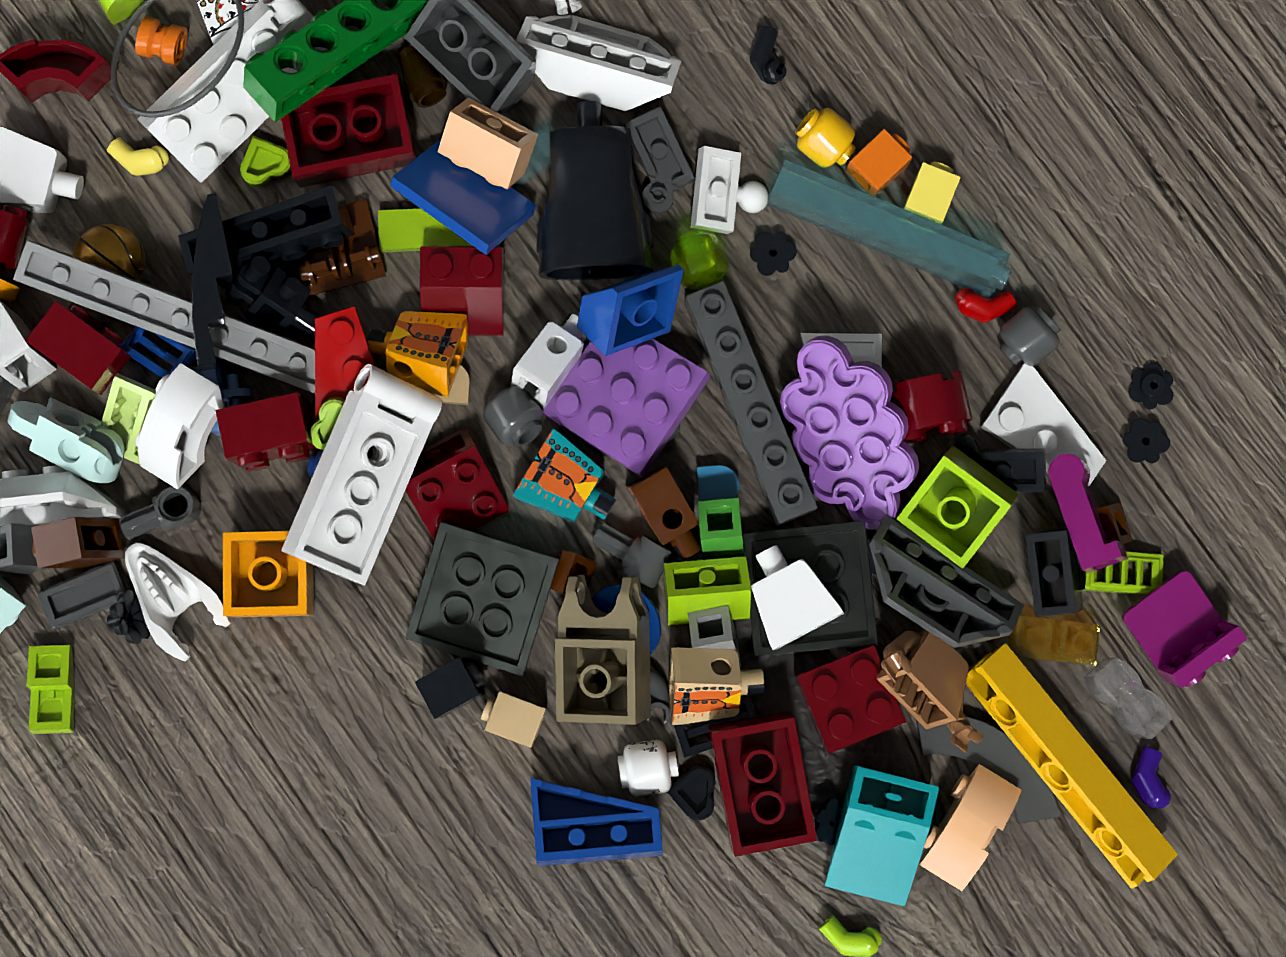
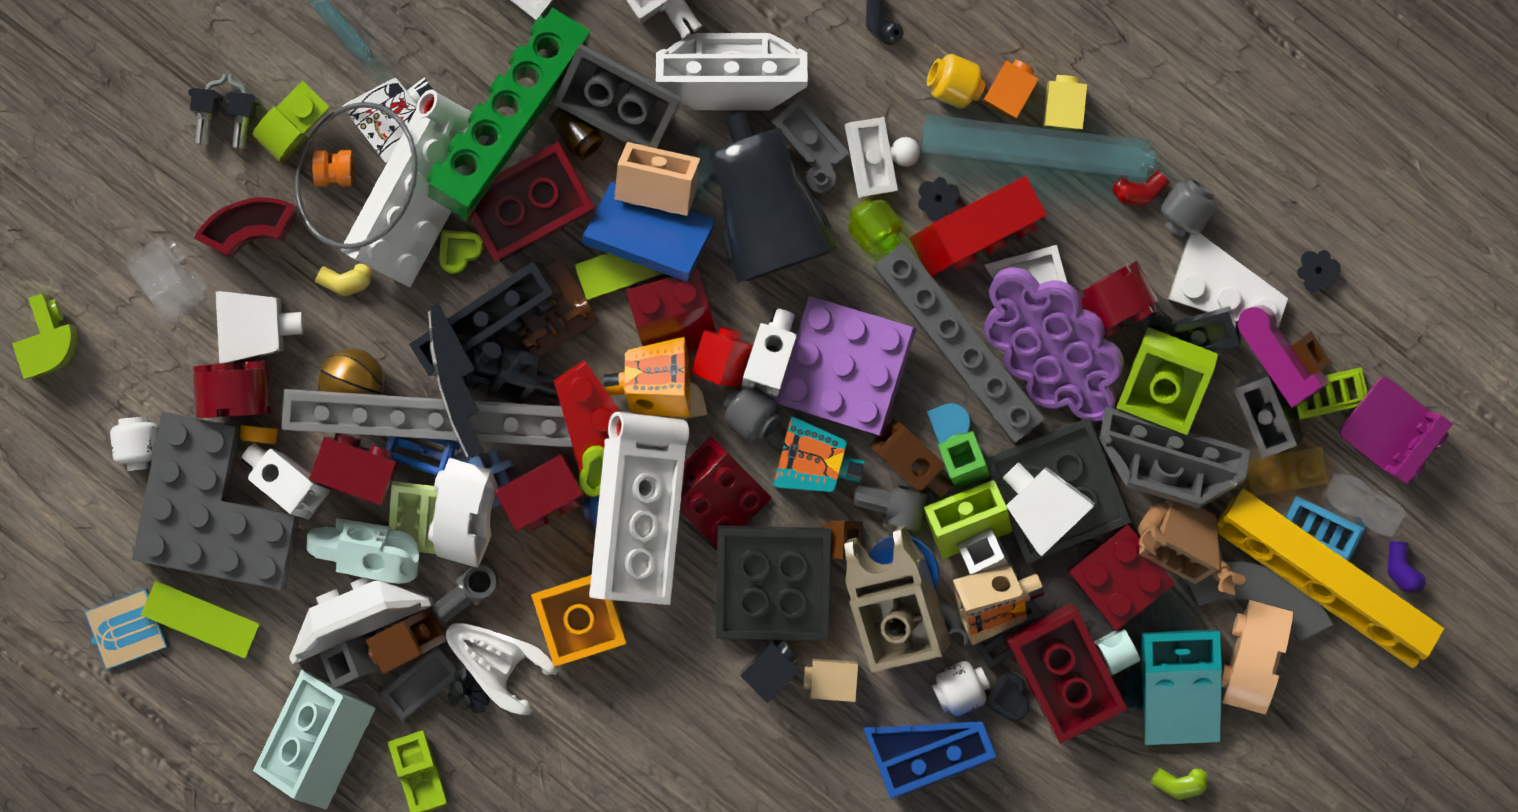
camera: 20 degrees left, 5 degrees up
blue slope [577,265,684,356] -> none
black plant [1128,363,1174,410] -> none
none -> red brick [691,327,754,387]
none -> red wedge [909,176,1047,277]
none -> light aqua leg [1094,627,1140,676]
none -> dark azure slope [1286,496,1367,563]

